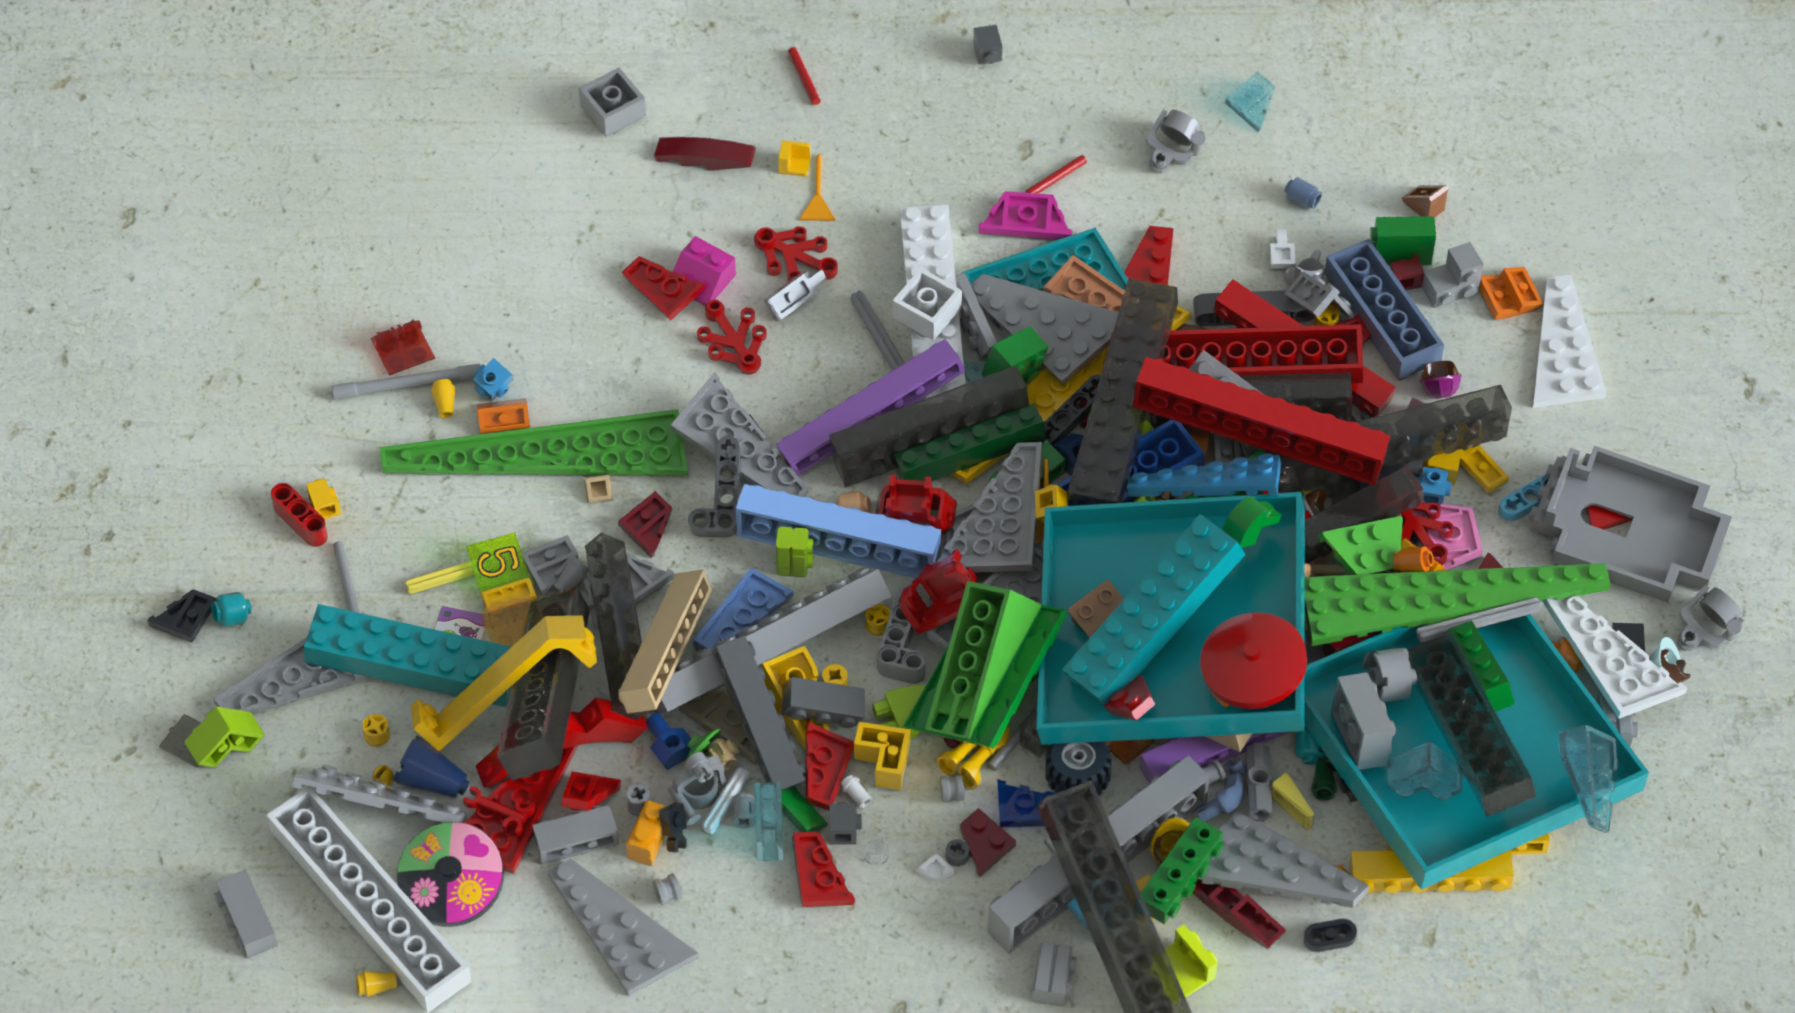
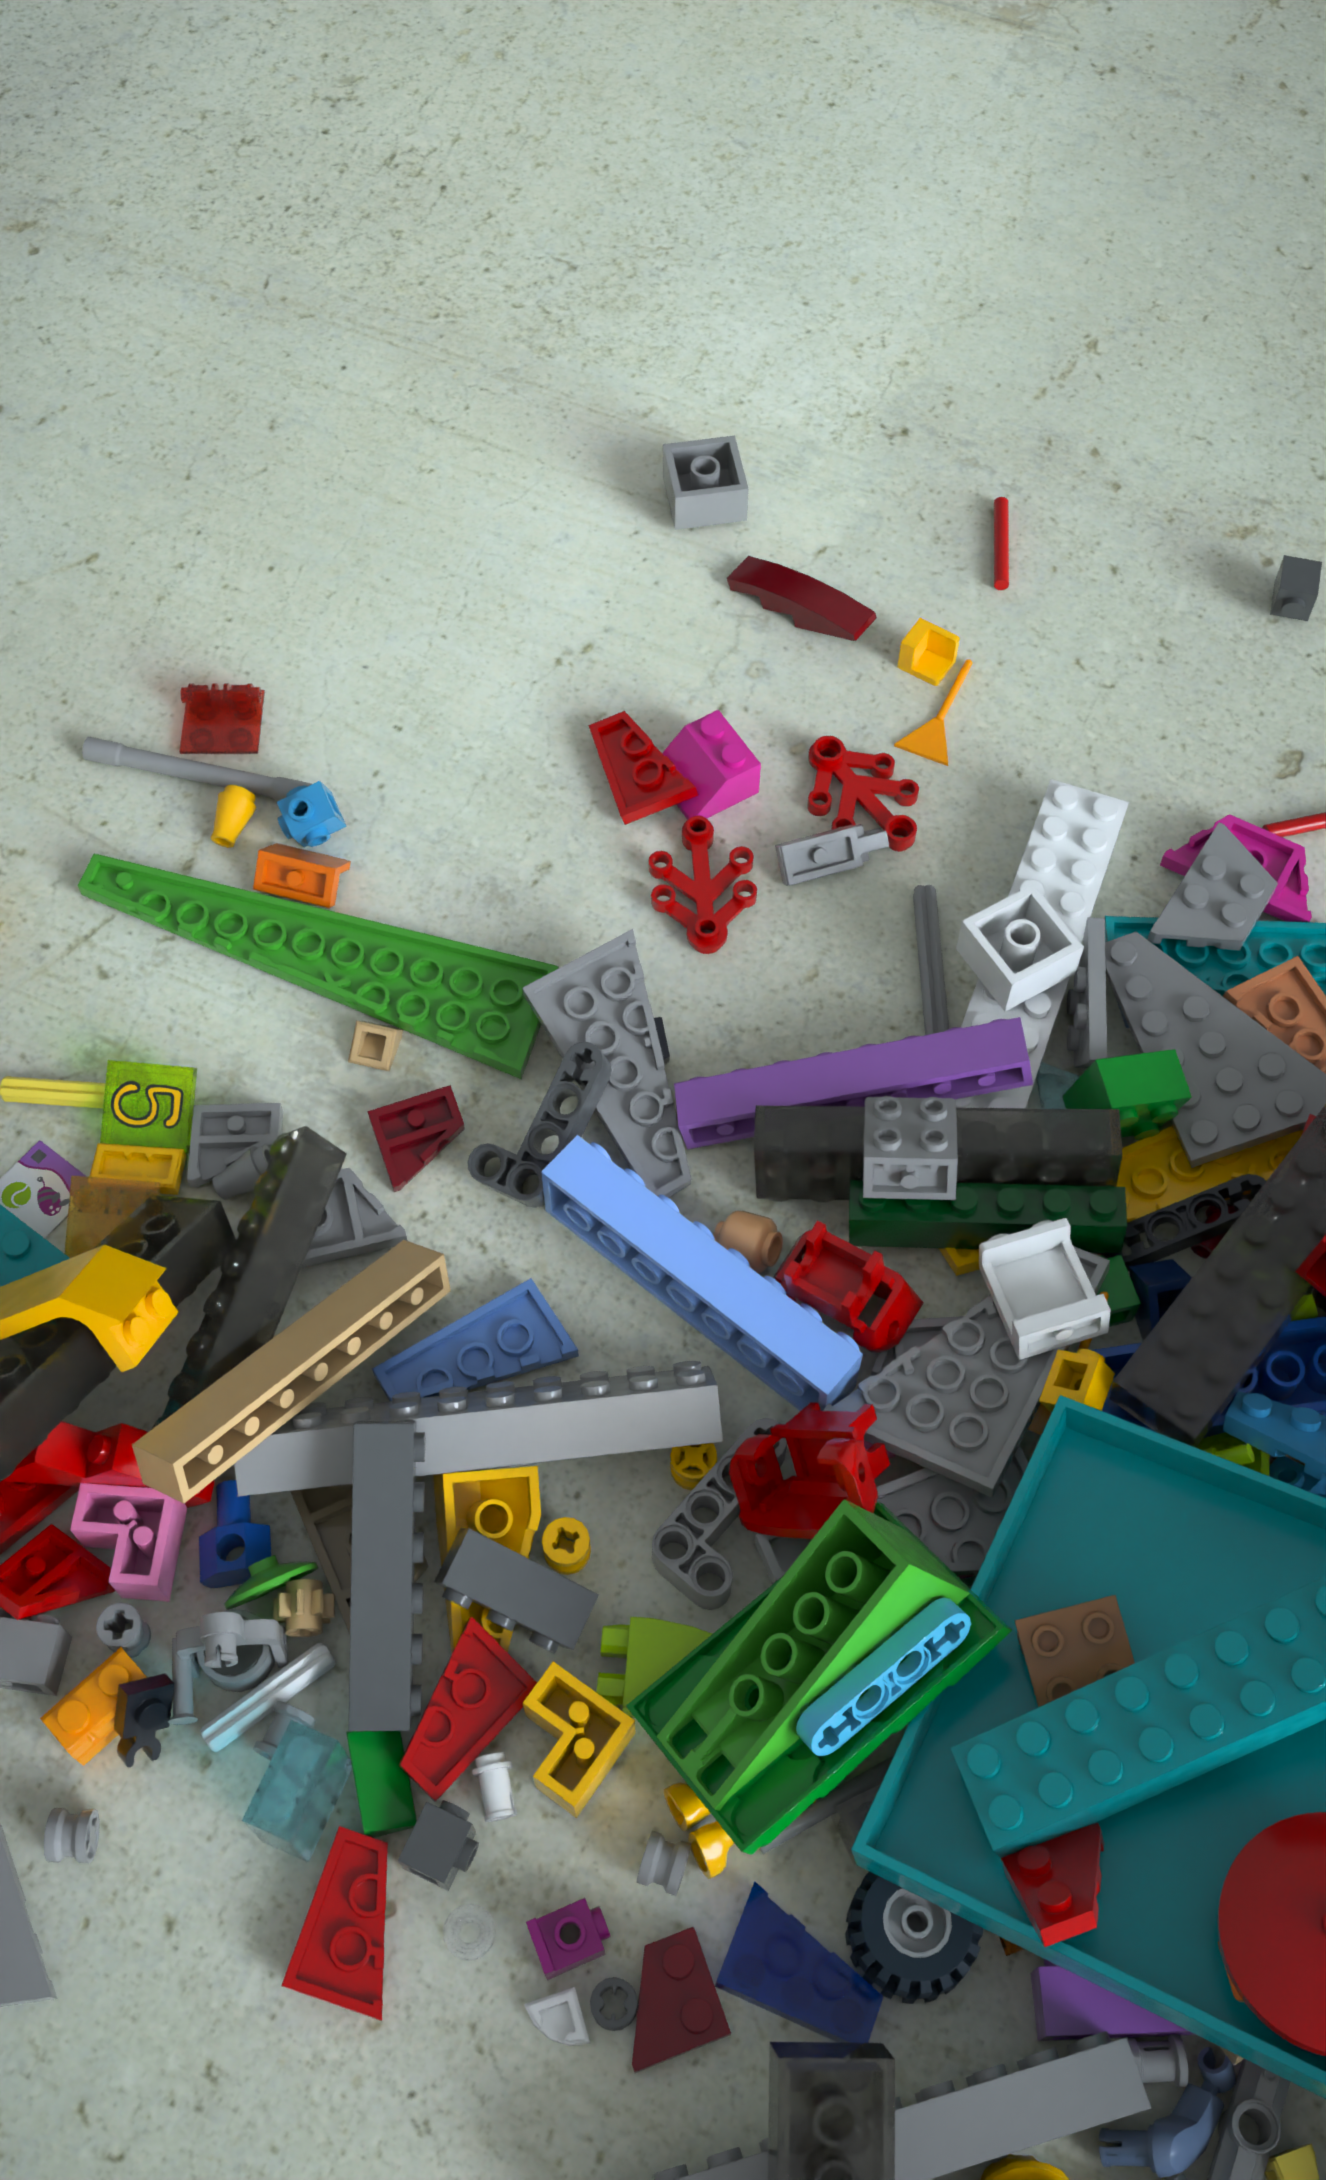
camera: 25 degrees right, 5 degrees up
lime brick [776,526,814,578] -> none
none -> bright pink brick [70,1483,187,1602]
none -> magenta brick [526,1898,611,1980]
none -> medium azure beam [796,1598,971,1756]
none -> light grey bracket [863,1096,958,1200]
none -> white panel [979,1218,1111,1360]
none -> light grey wing [1147,822,1278,950]

